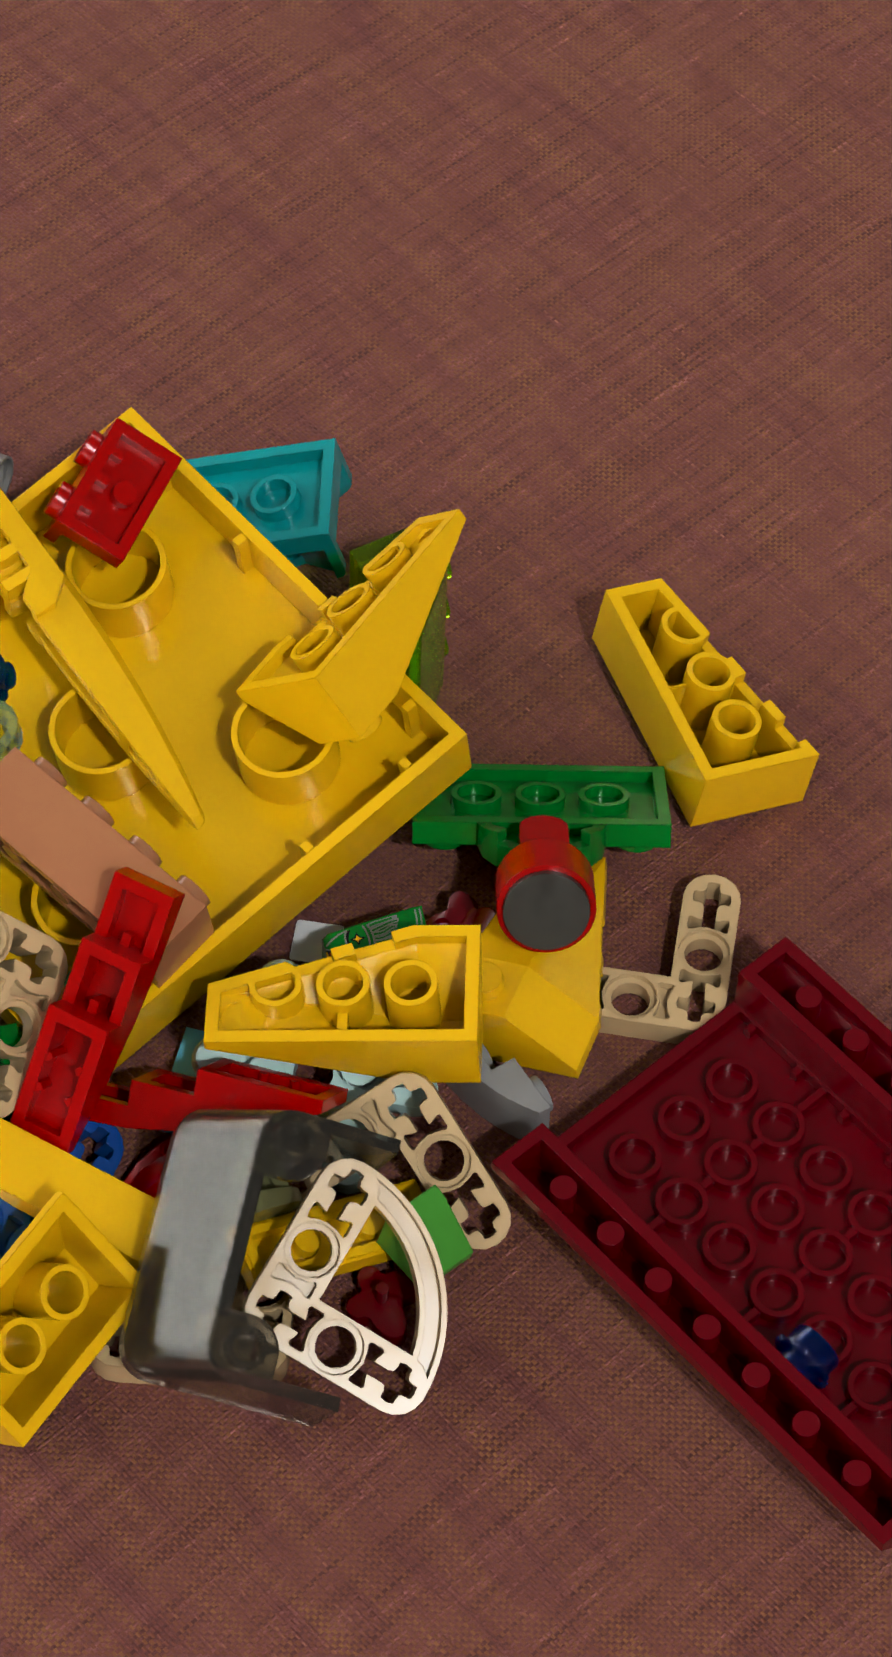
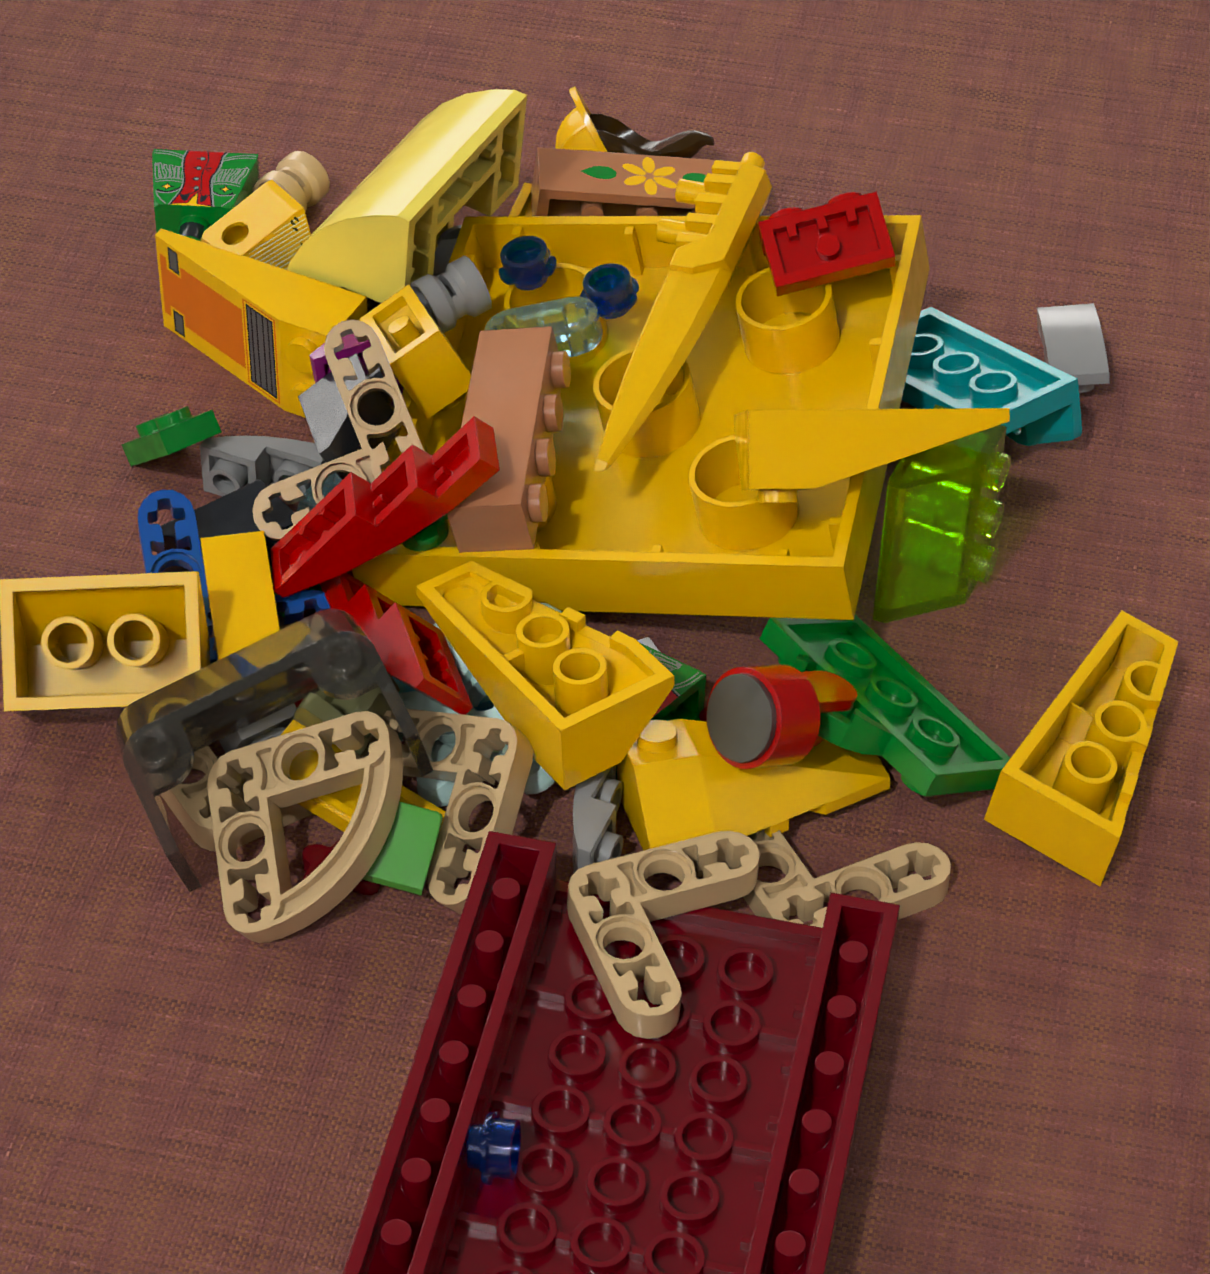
camera: 55 degrees right, 10 degrees down
none -> tan beam [567,831,760,1039]
none -> light grey slope [1037,303,1110,393]

